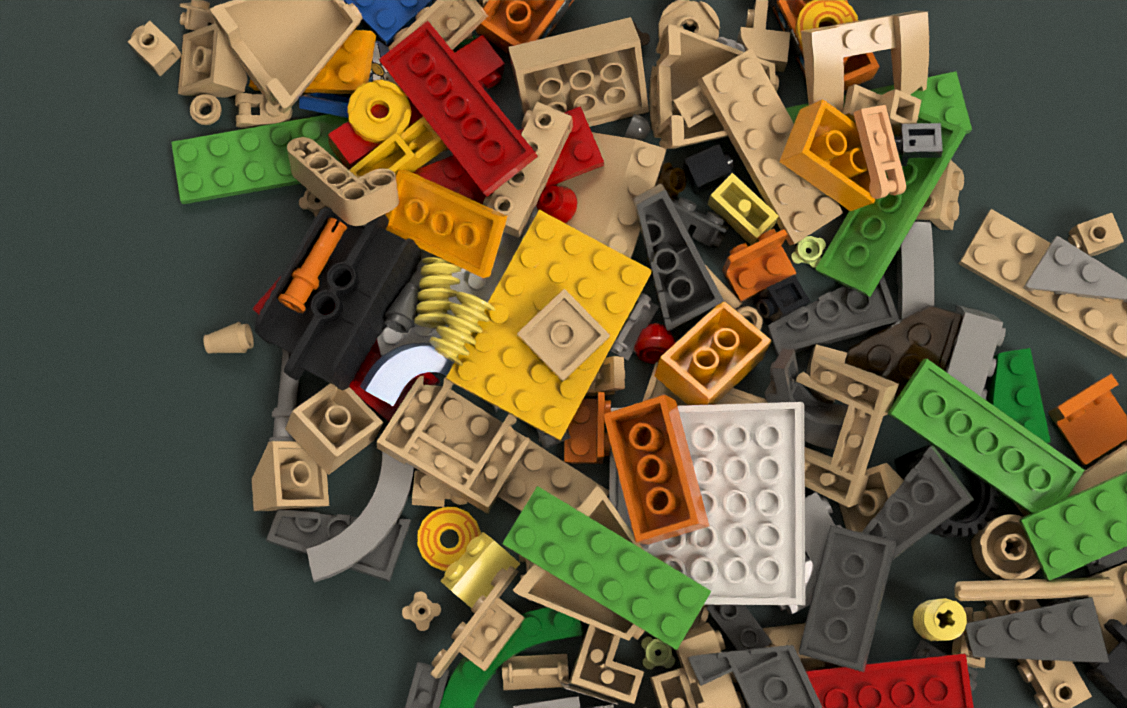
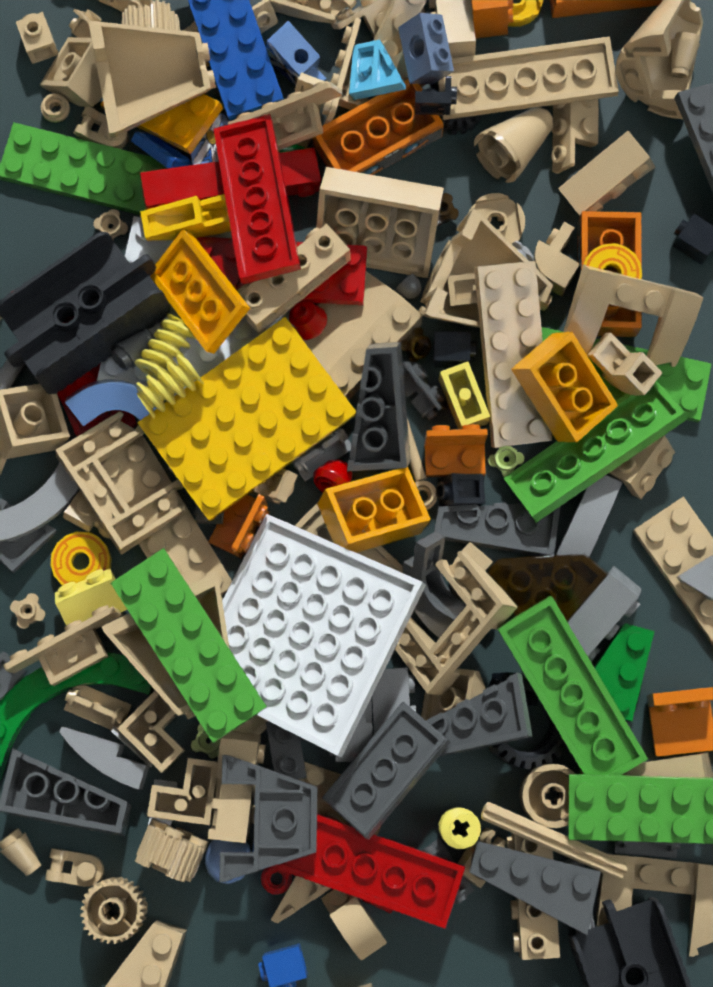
camera: 30 degrees right, 0 degrees up
orange pin [278,217,347,313] -> none
tan beam [287,137,399,226] -> none
yellow tile [347,79,412,144] -> none
tan plate [517,289,610,382] -> none
orange brick [603,395,709,545] -> none
light nougat plate [853,105,906,199] -> none
bracket [894,123,943,166] -> none

